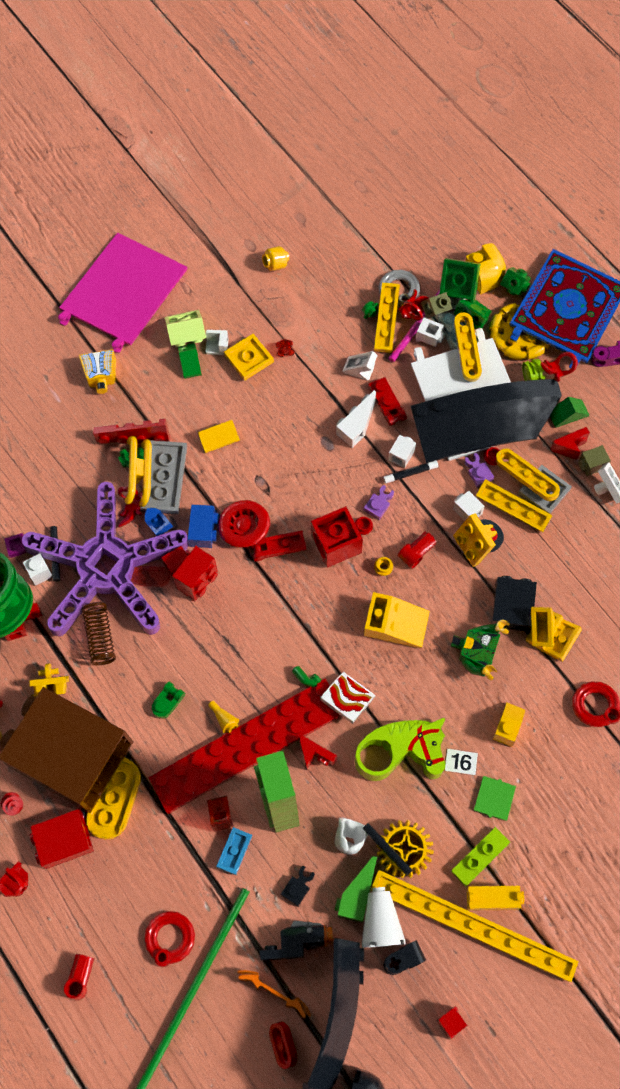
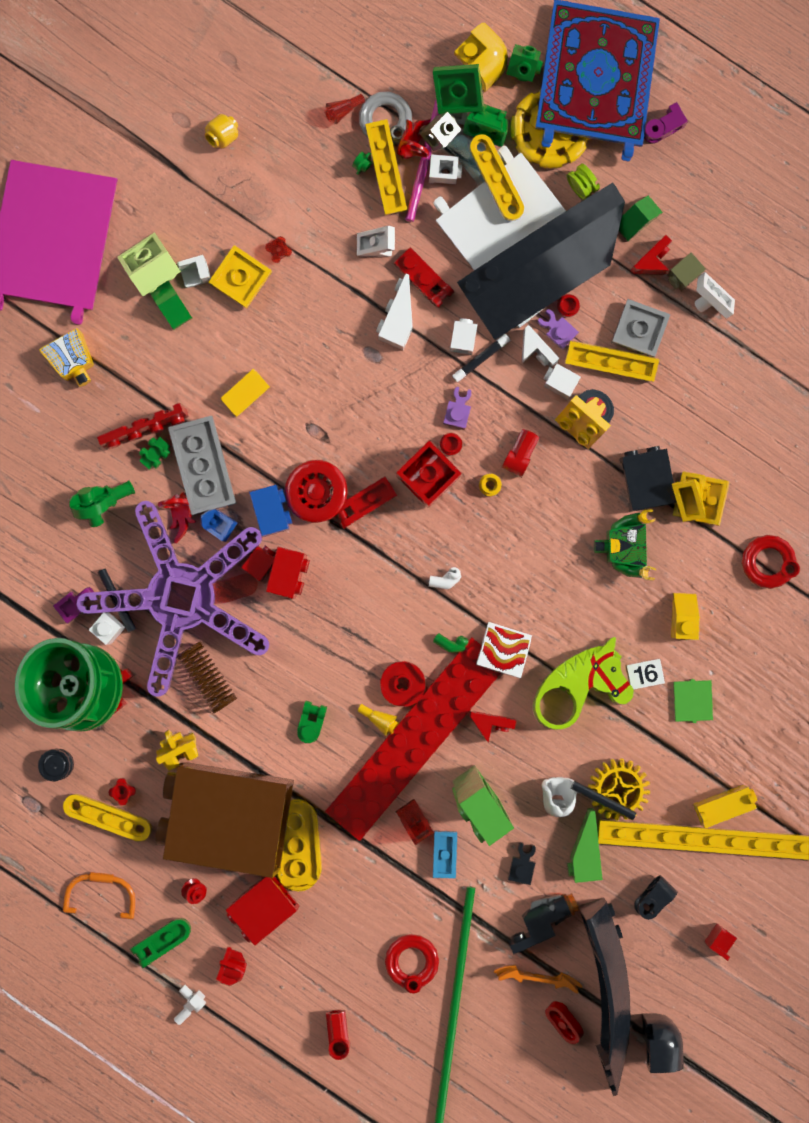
camera: 25 degrees left, 20 degrees up
yellow piece [125,436,152,507] -> none
white cone [362,887,406,948] -> none
yellow slope [364,592,430,649] -> none
lime plate [451,827,510,887] -> none
yellow plate [496,449,560,501] -> none
red piece [540,352,578,382] -> none
none -> green pin [69,480,135,527]
none -> clear red cone [324,94,365,124]
none -> red plate [380,661,425,707]
none -> white arm [429,567,461,589]
none -> white slope [522,325,559,367]

